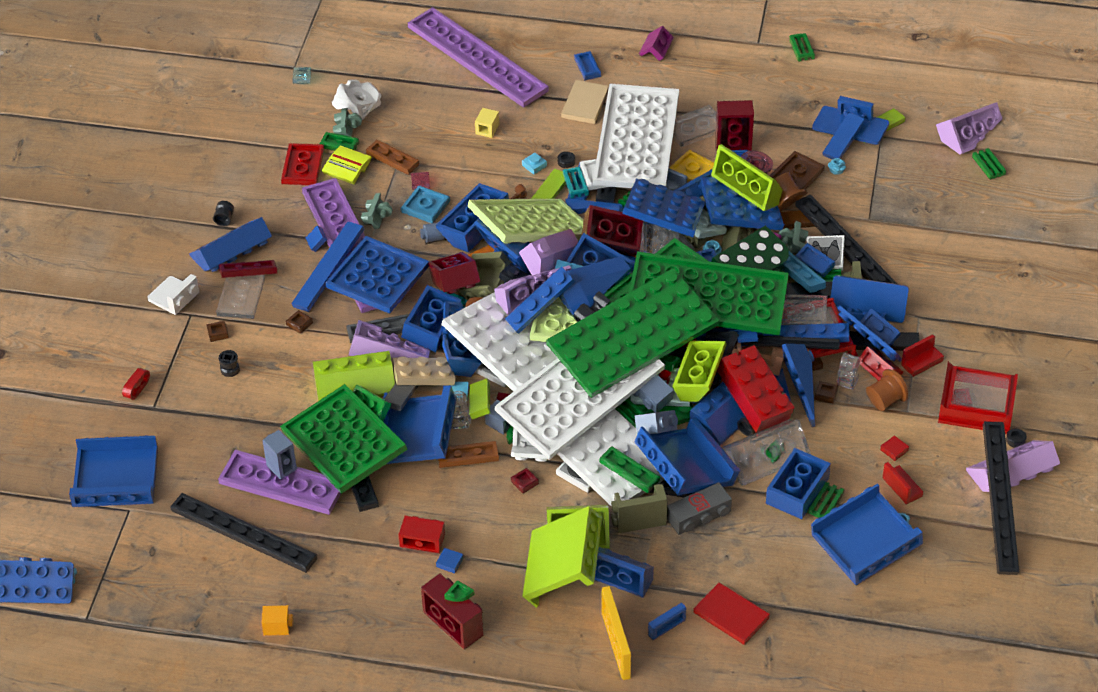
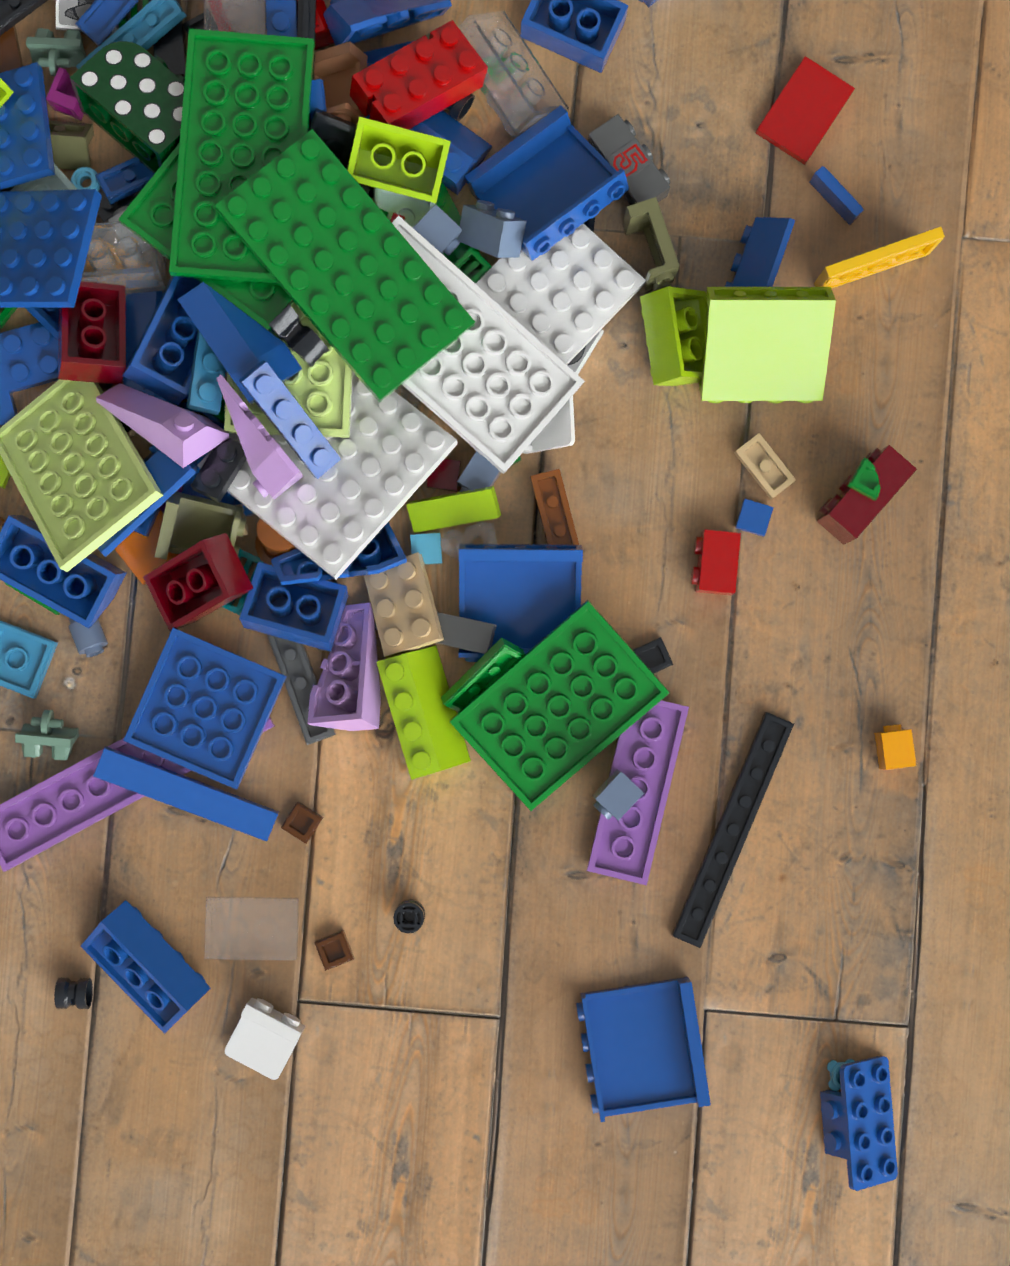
camera: 100 degrees left, 40 degrees up
red beam [122,368,150,400] -> none
dark red tile [219,260,277,278] -> none
blue tile [306,225,327,252] -> none
dark red tile [511,468,539,493] -> none
green tile [599,446,660,493] -> none
none -> tan plate [734,433,796,500]

